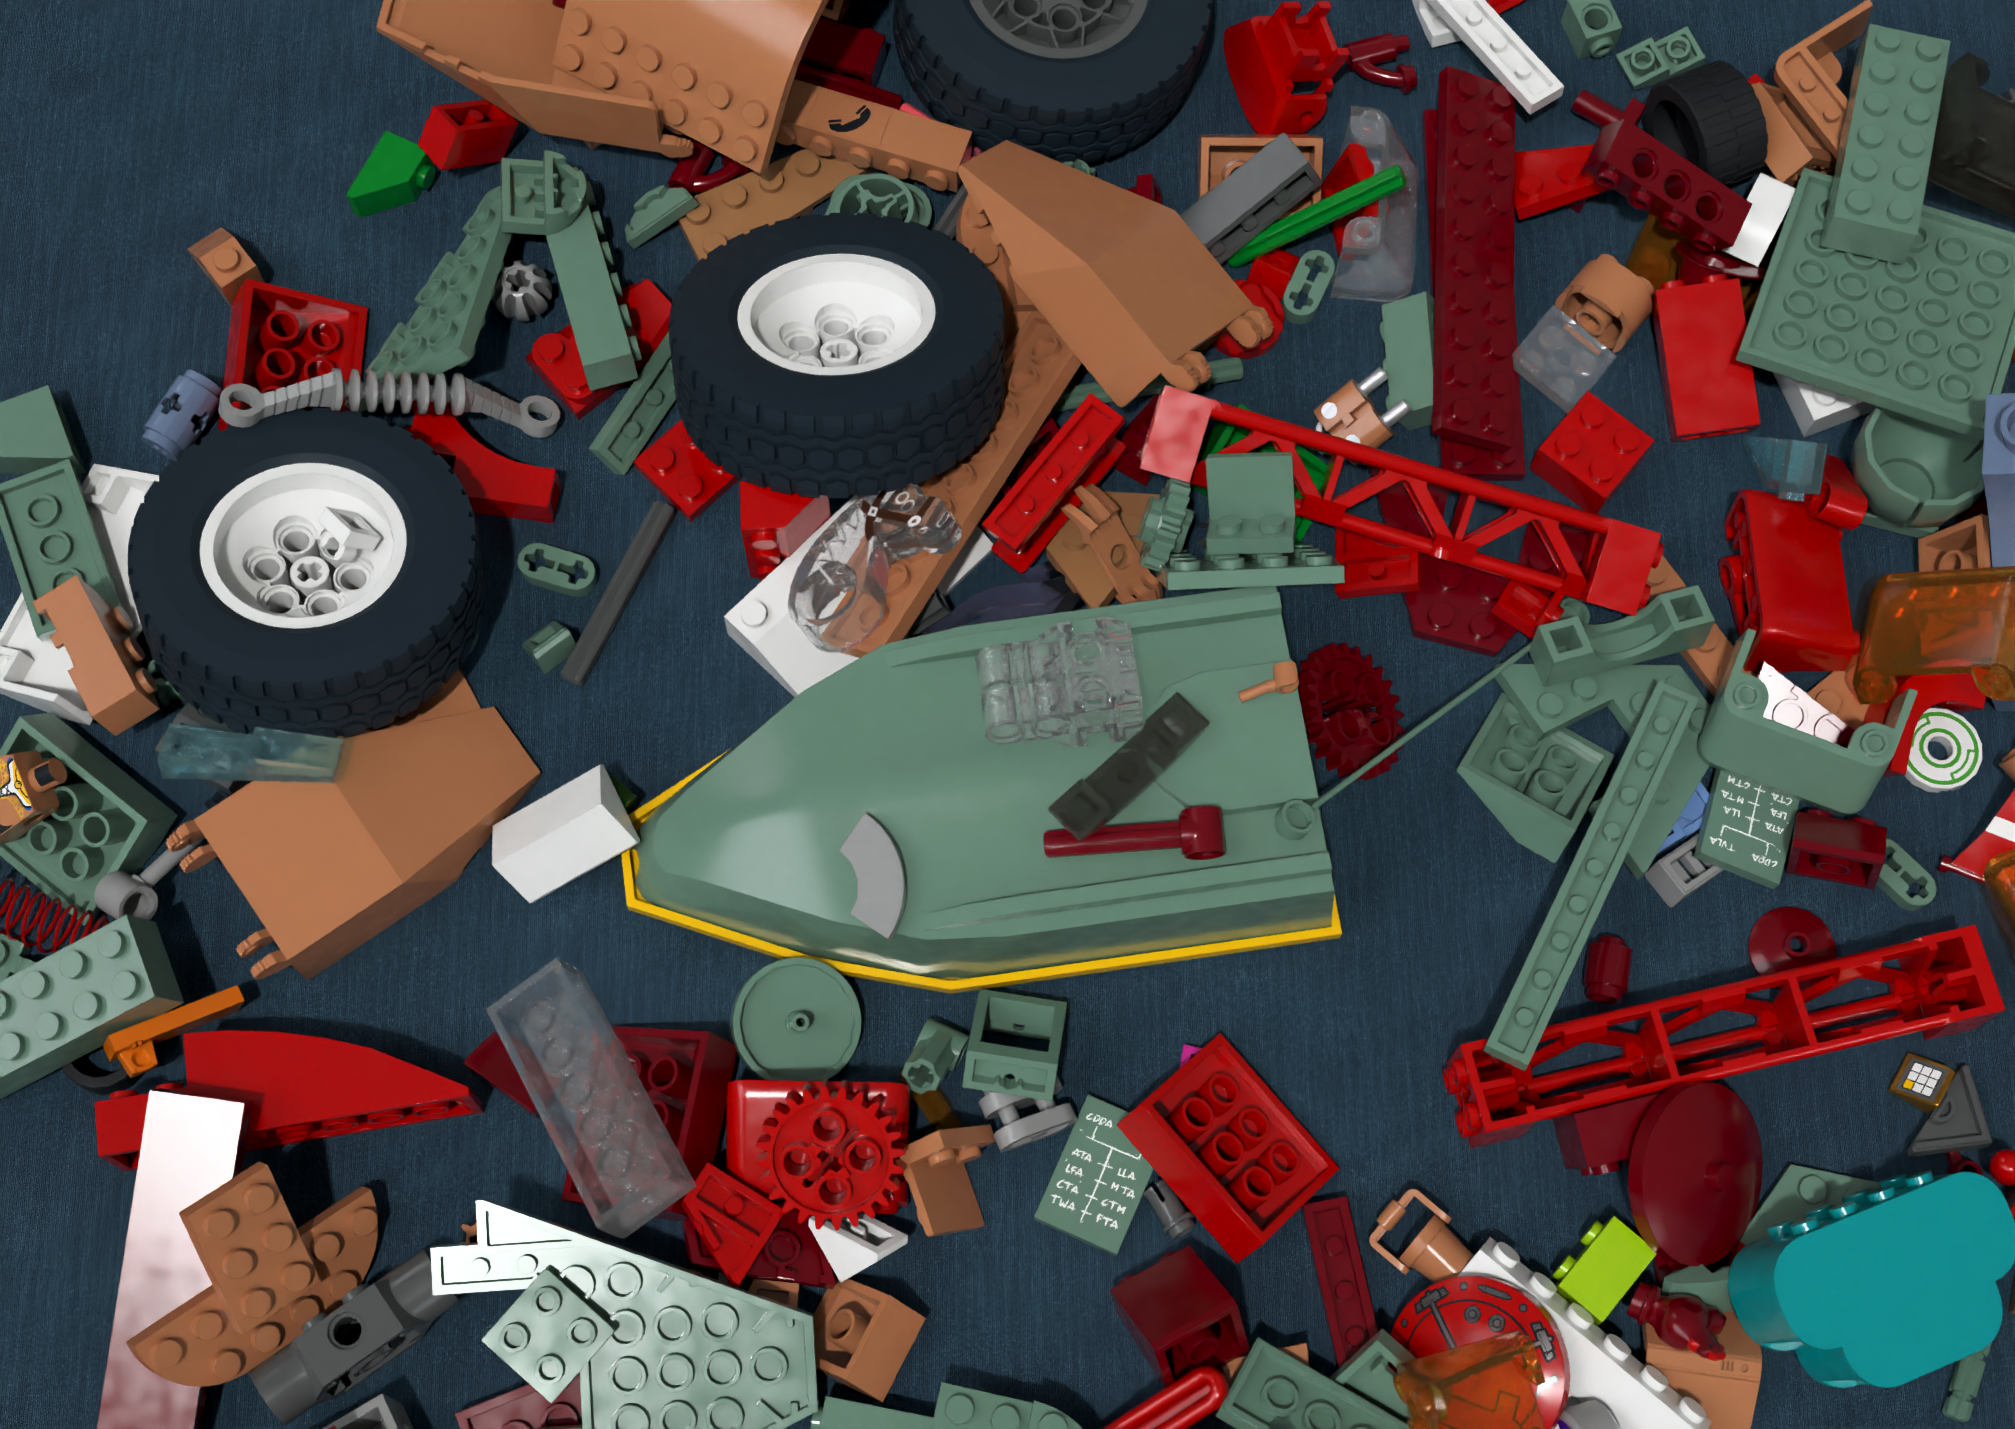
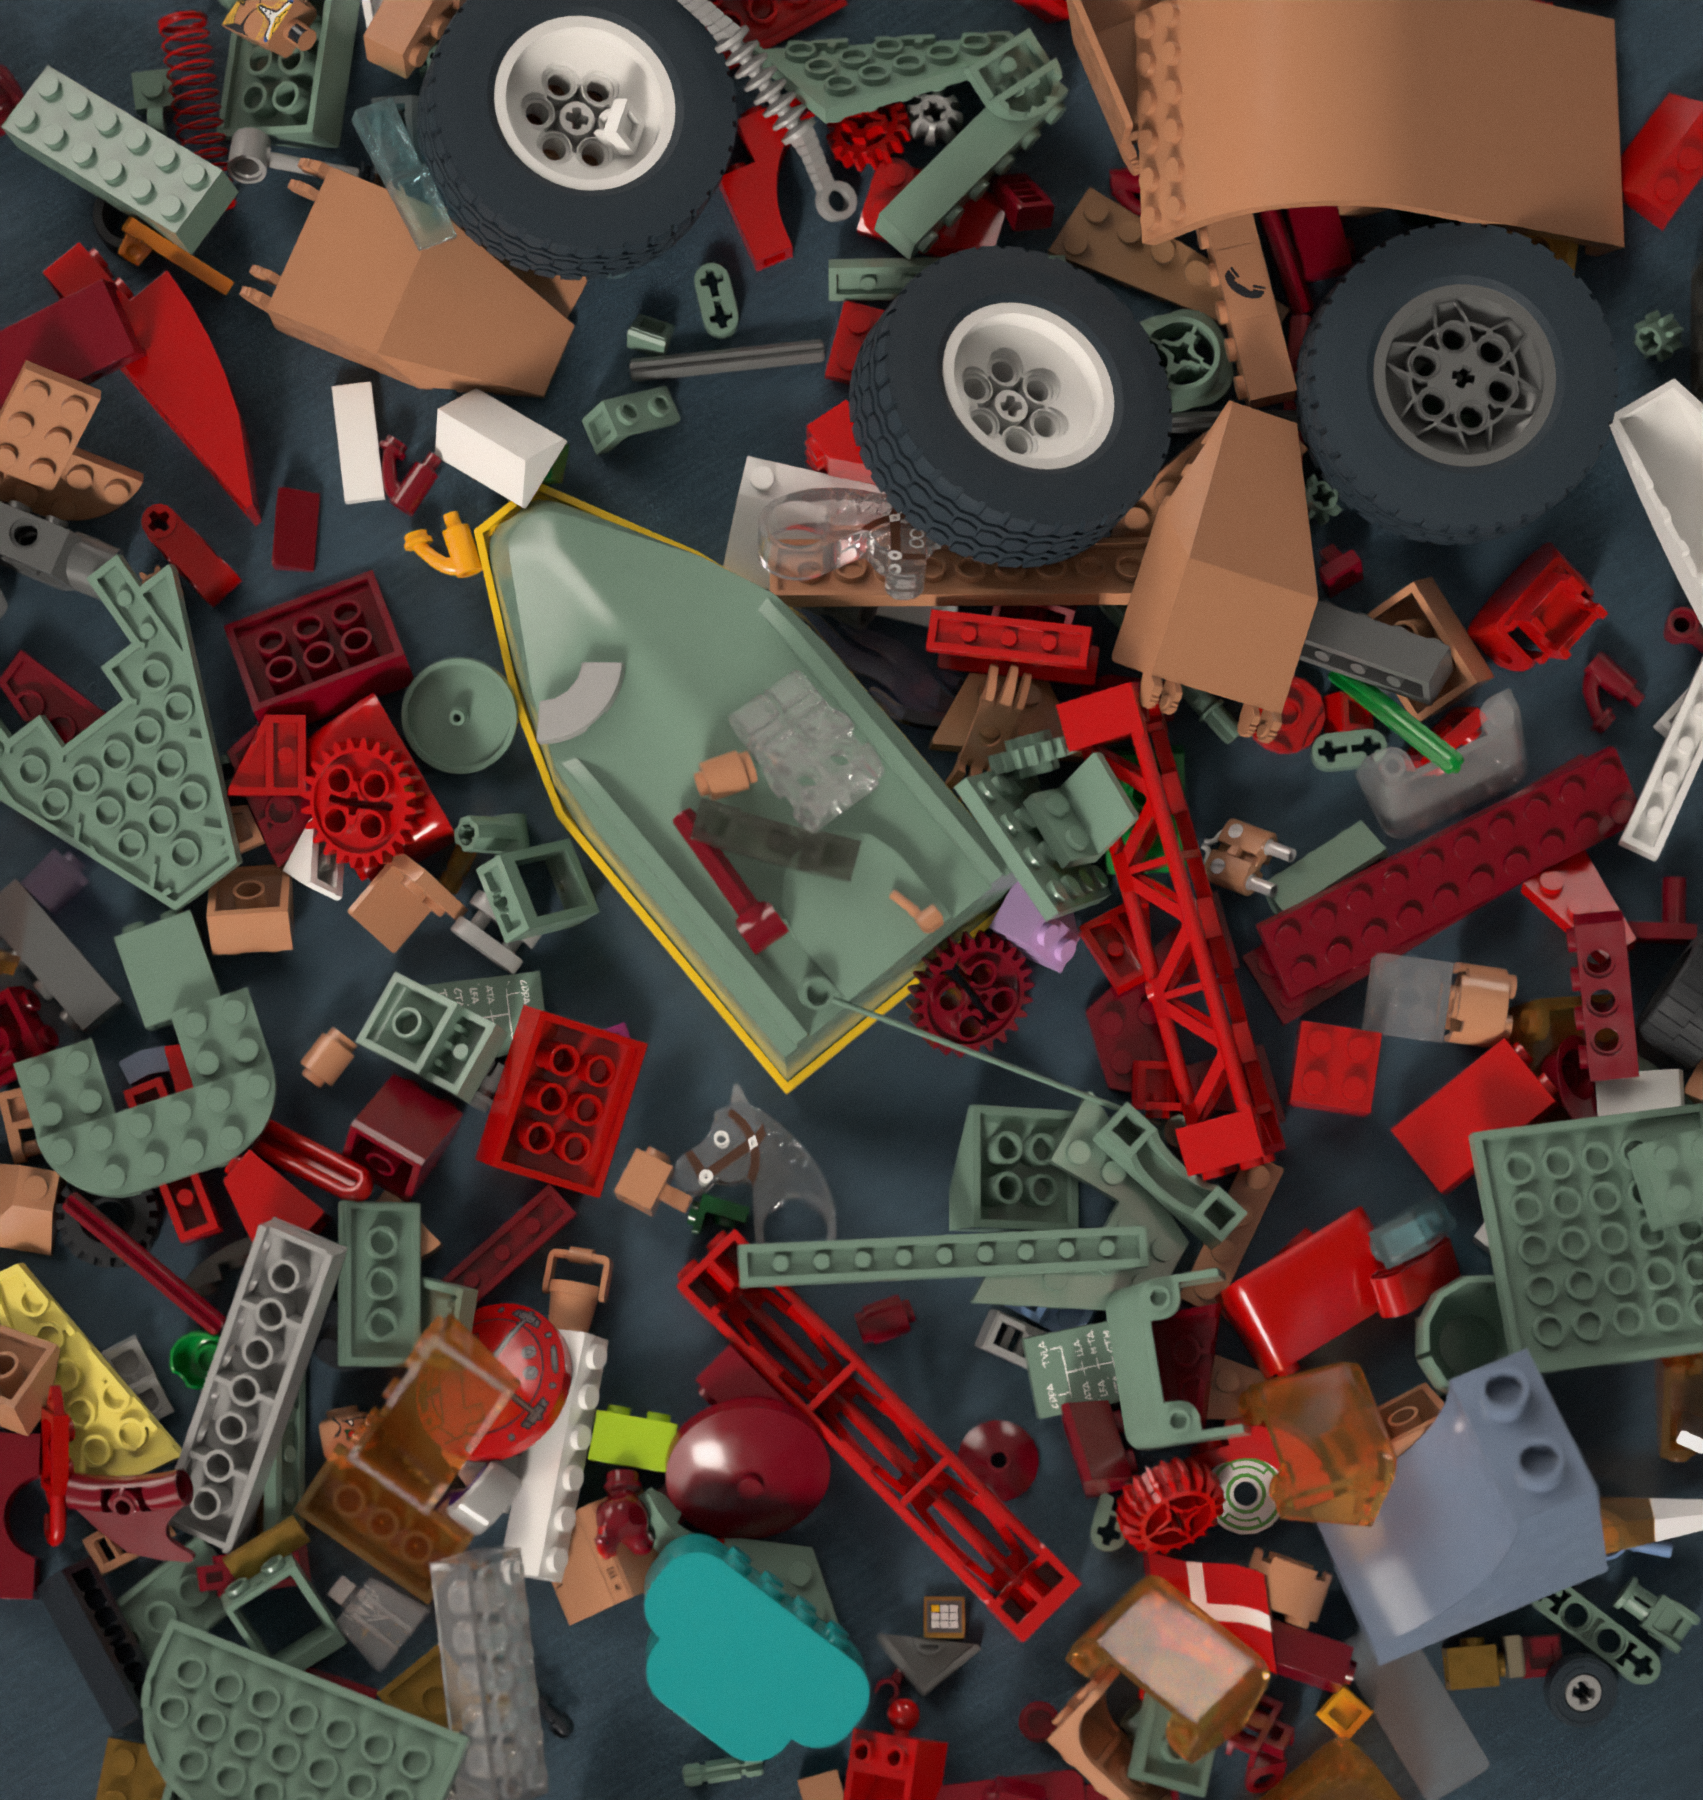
camera: 60 degrees right, 10 degrees up
bracket [481,1269,614,1404] -> none
clear brick [486,957,697,1239] -> none
sand green tile [625,185,700,249] -> none
none -> red piece [141,504,242,608]
none -> nougat brick [299,1027,358,1088]
none -> white tile [332,381,385,504]
none -> sand green slope [355,972,509,1104]
none -> dark red plant [378,435,442,516]
none -> light orange plant [403,511,483,578]
none -> sand green bracket [582,386,680,455]
none -> nougat brick [614,1146,693,1217]
none -> clear animal [674,1084,836,1244]
none -> dark green bracket [687,1194,751,1237]
none -> nougat brick [693,750,758,802]
none -> red gear [826,102,912,171]
none -> dark red slope [988,173,1055,232]
none -> lavender slope [989,882,1080,973]
none -> red gear [1115,1456,1226,1555]

